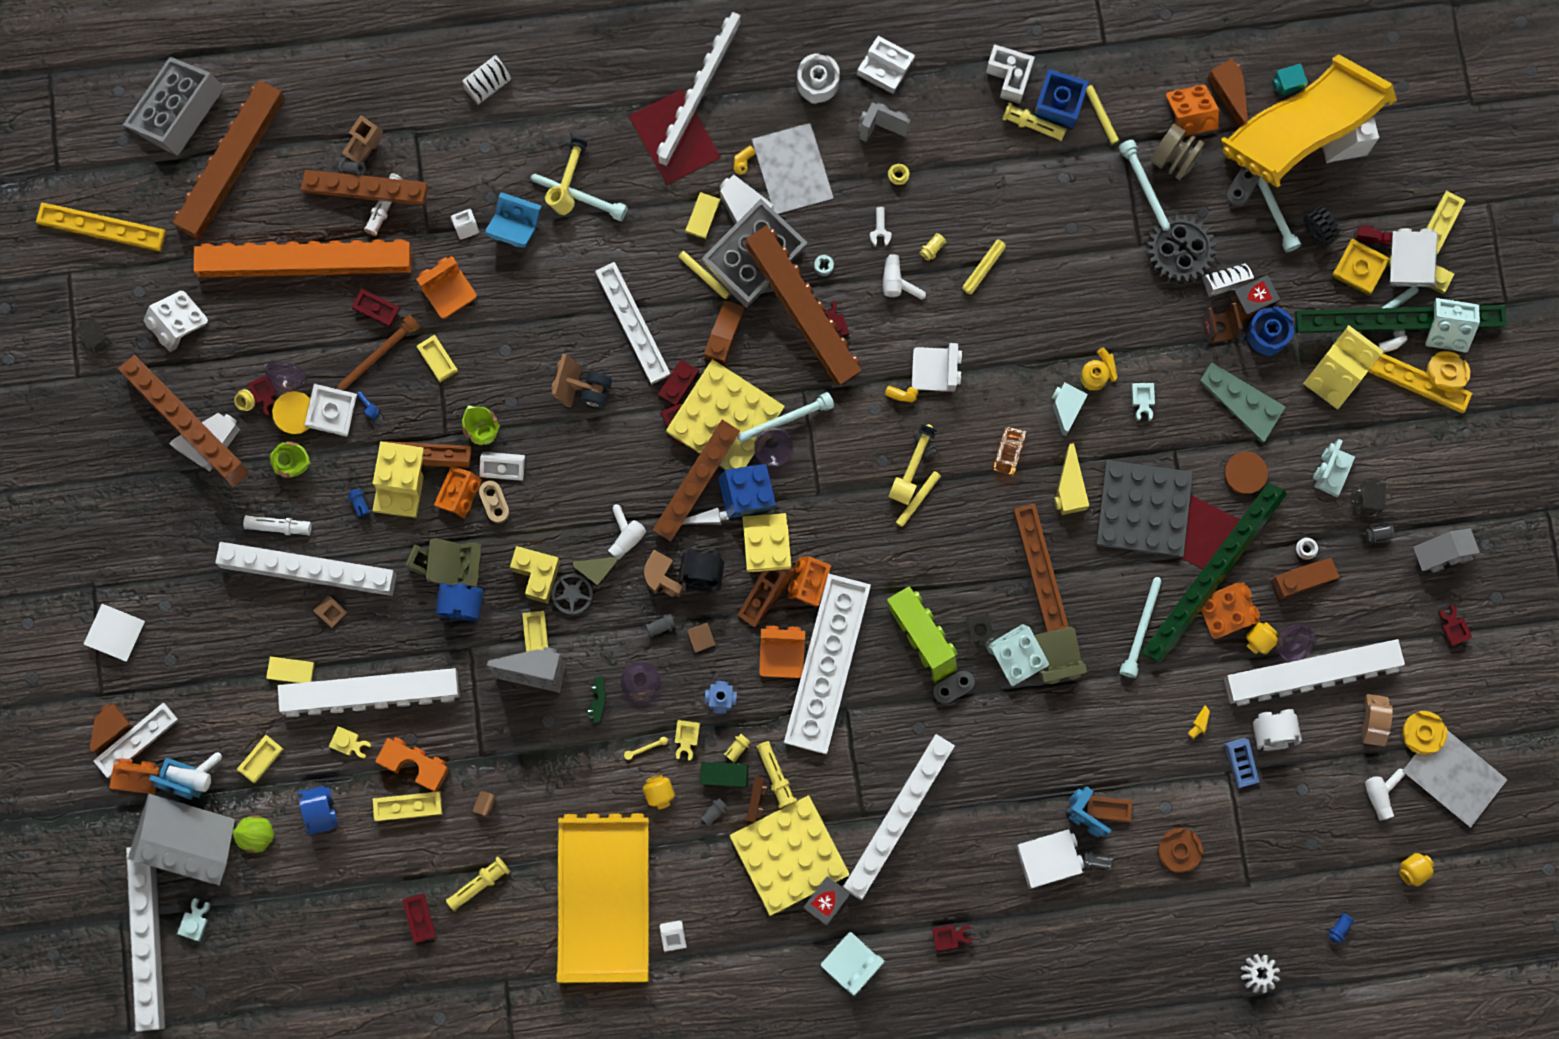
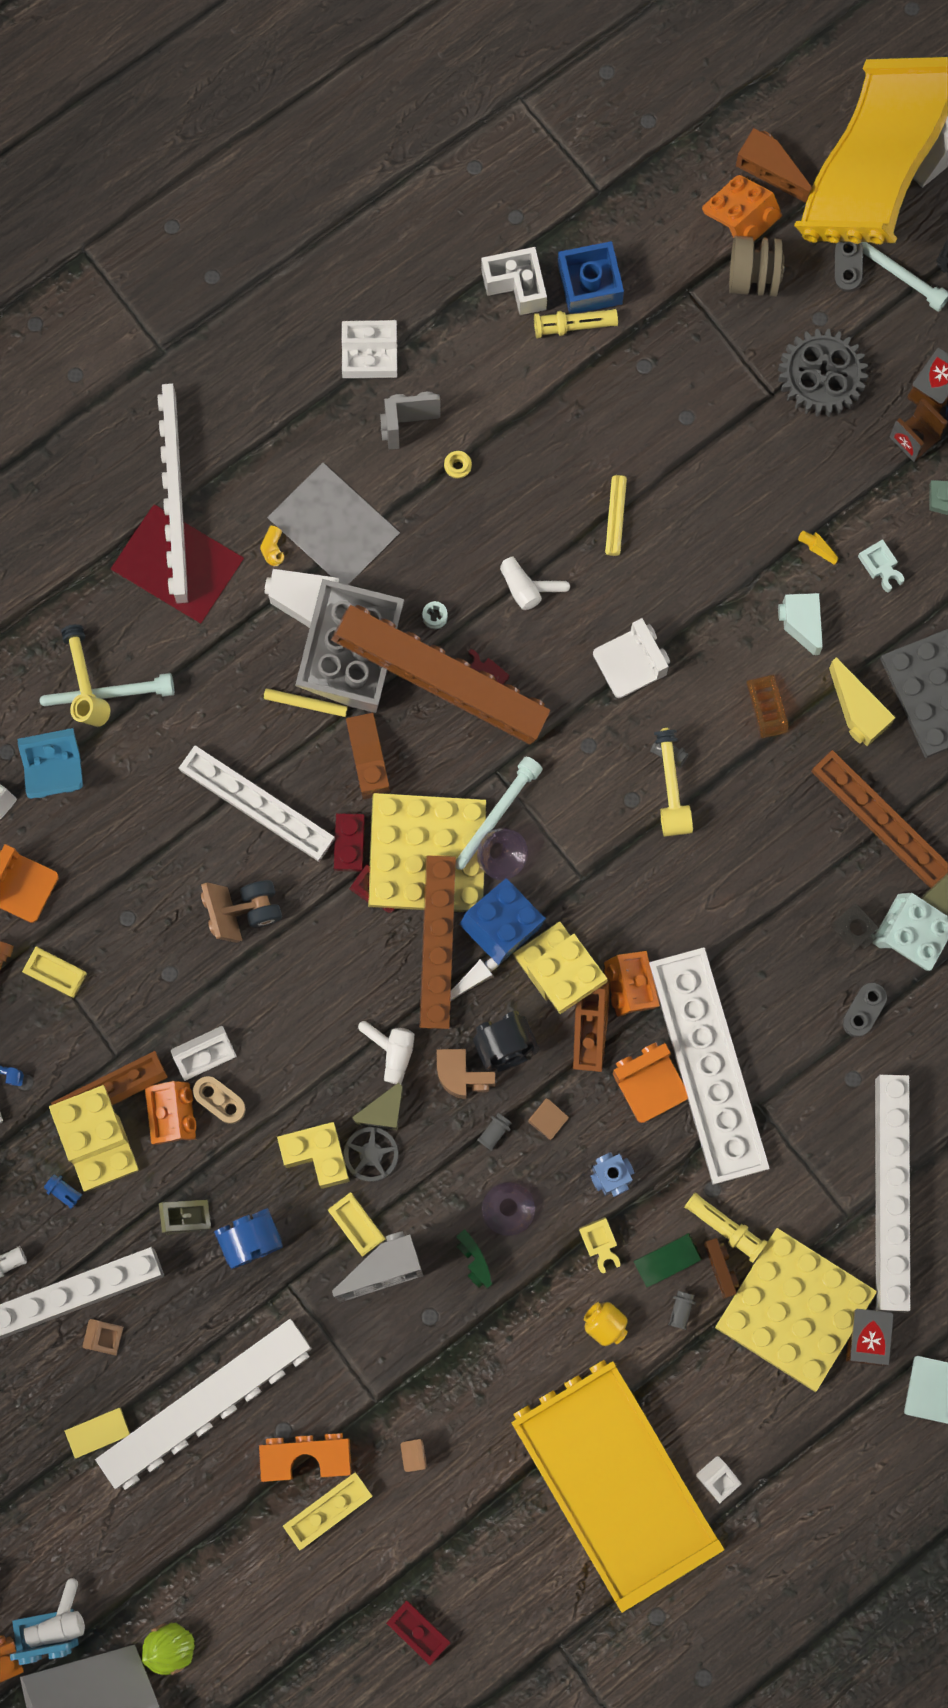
camera: 25 degrees left, 0 degrees up
light yellow tile [237,735,284,784] -> none
blue brick [297,785,338,835] -> none
light yellow plate [329,726,372,759] -> none
olive bracket [426,538,481,588] -> none
light yellow pin [446,856,510,911] -> none
lime hair [462,405,500,445] -> none
light yellow hinge [624,737,668,760] -> none
light yellow tile [686,192,720,240] -> none
light yellow pin [724,734,751,763] -> none
white brick [797,54,840,104] -> none
white bar [870,207,891,247] -> none
yellow arm [885,386,919,402] -> none
lime wedge [887,586,957,684] -> none
light yellow bar [896,471,941,527] -> none
light yellow pin [920,233,946,261] -> none
yellow head [1080,360,1110,391] -> none
light yellow bar [1086,85,1119,144] -> none
light aqua piece [1119,140,1170,231] -> none
white brick [1202,264,1254,297] -> none
teal brick [1272,64,1308,97] -> none

